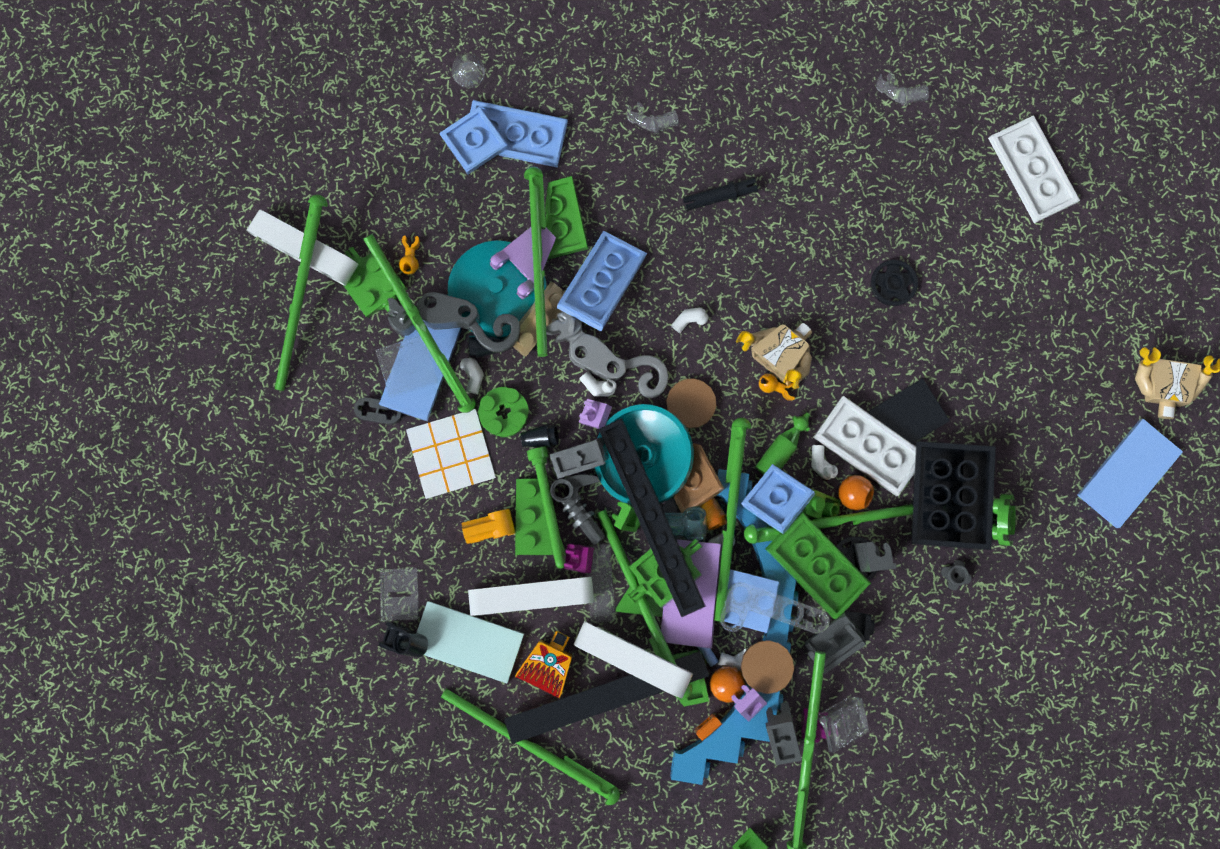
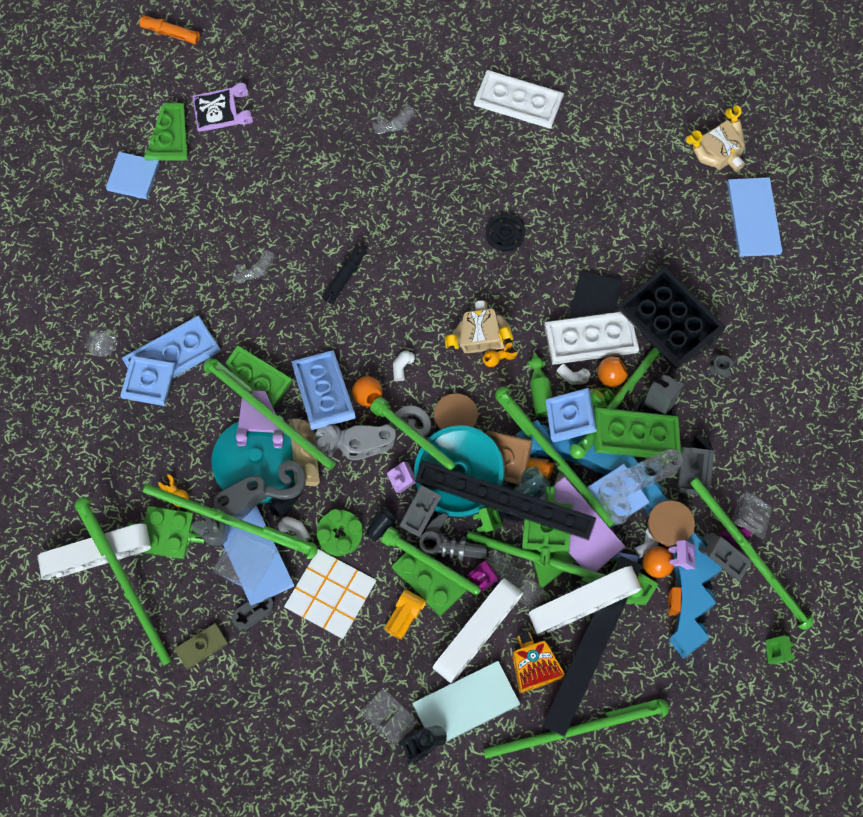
camera: 50 degrees left, 15 degrees down
white arm [579,371,617,397] -> none
bright green plate [992,494,1016,546] -> none
none -> olive plate [174,623,228,670]
none -> orange piece [352,376,383,407]
none -> bright green piece [370,397,455,470]

